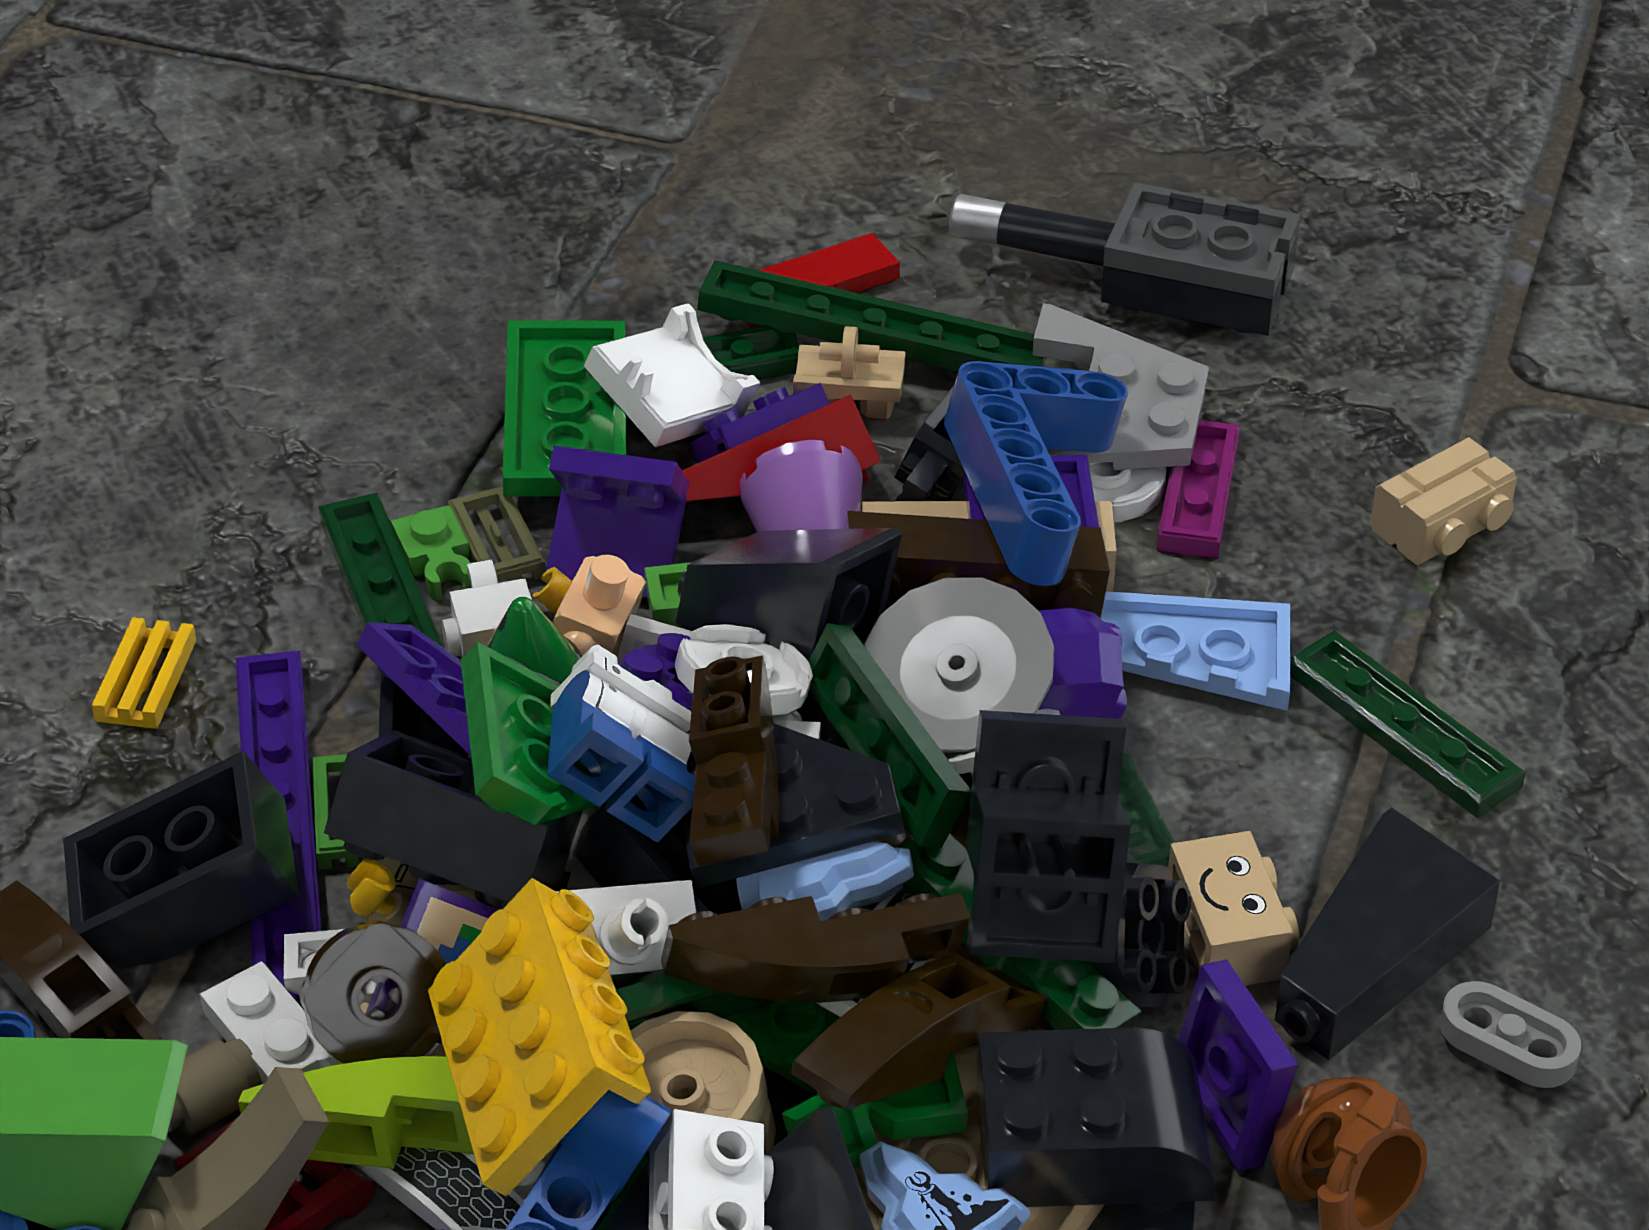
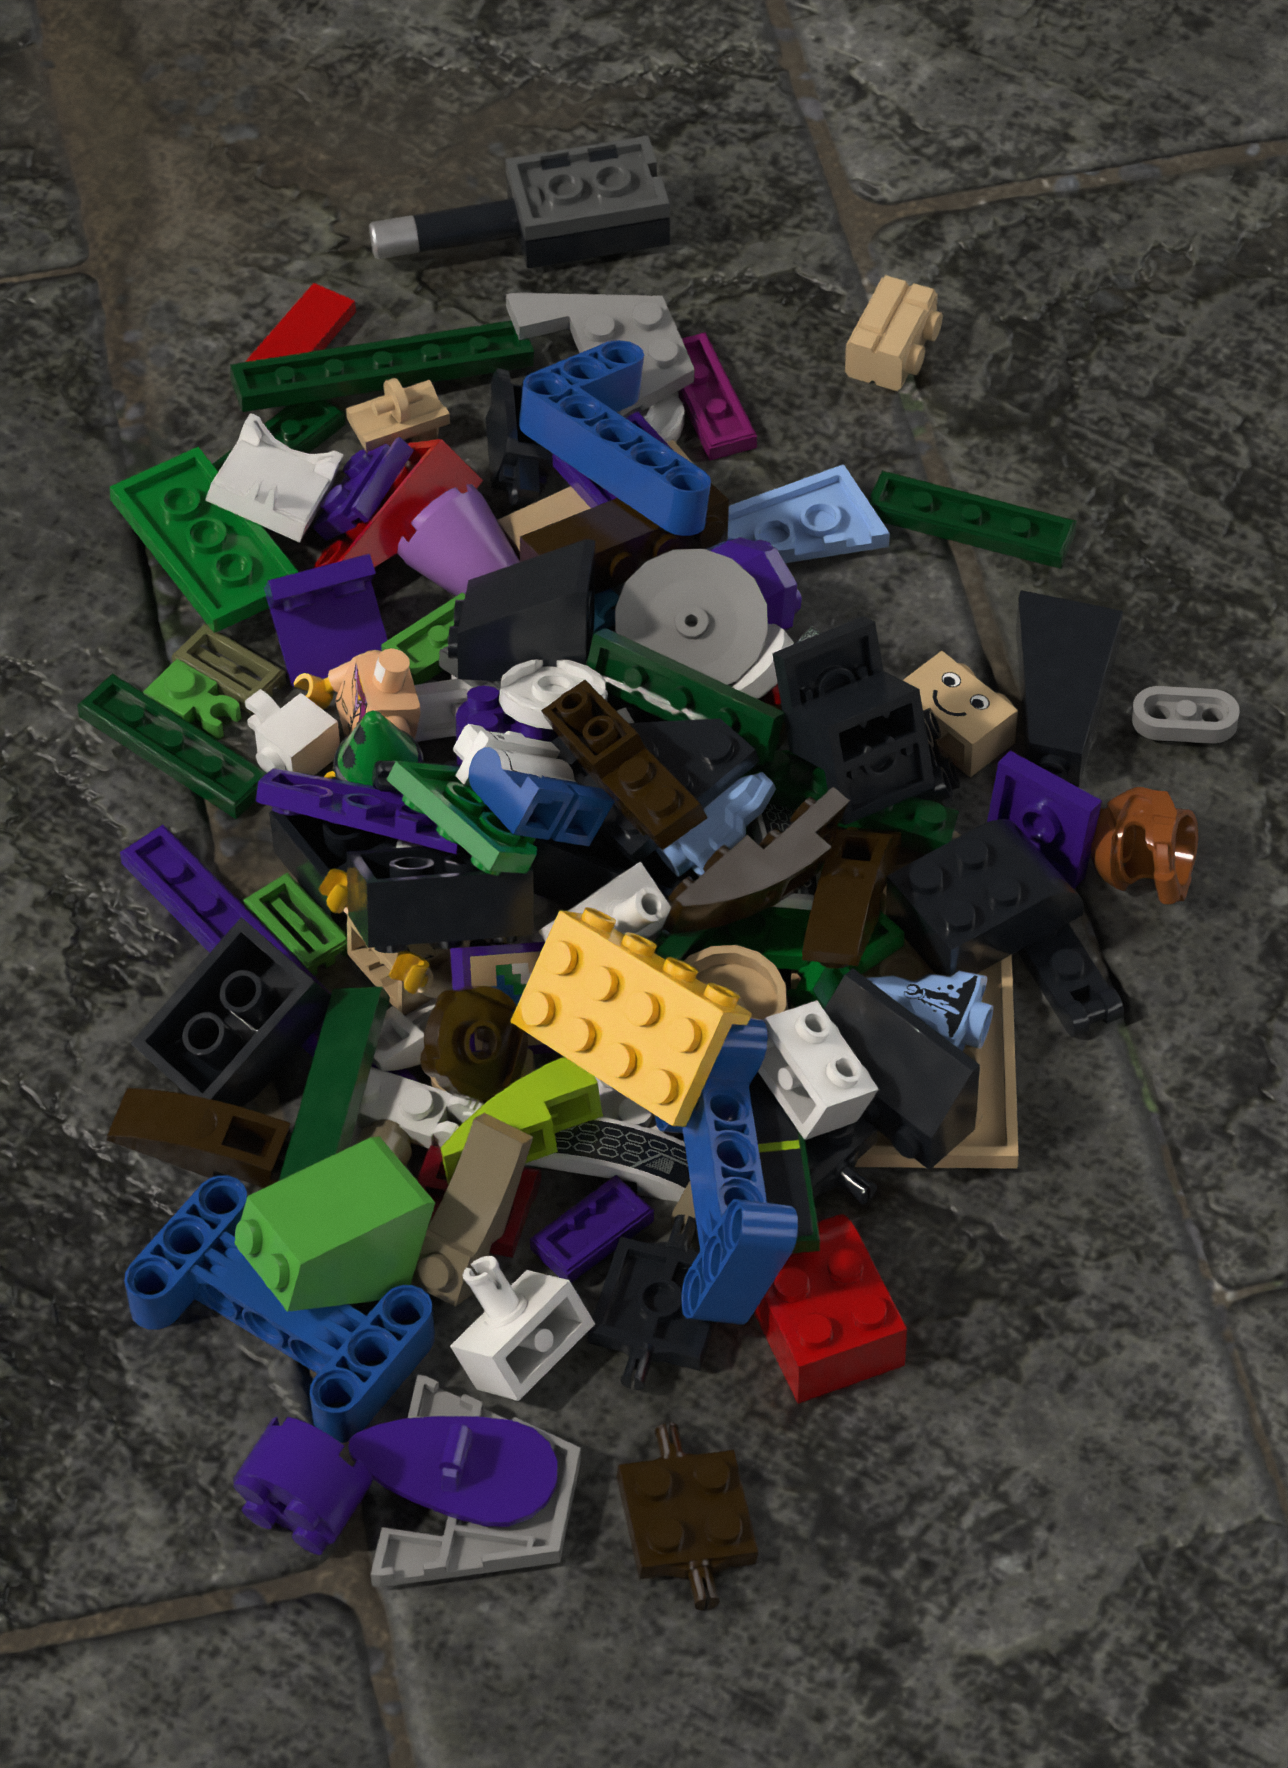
camera: 30 degrees left, 10 degrees up
yellow tile [91,617,197,729] -> none
none -> dark green tile [279,986,390,1181]

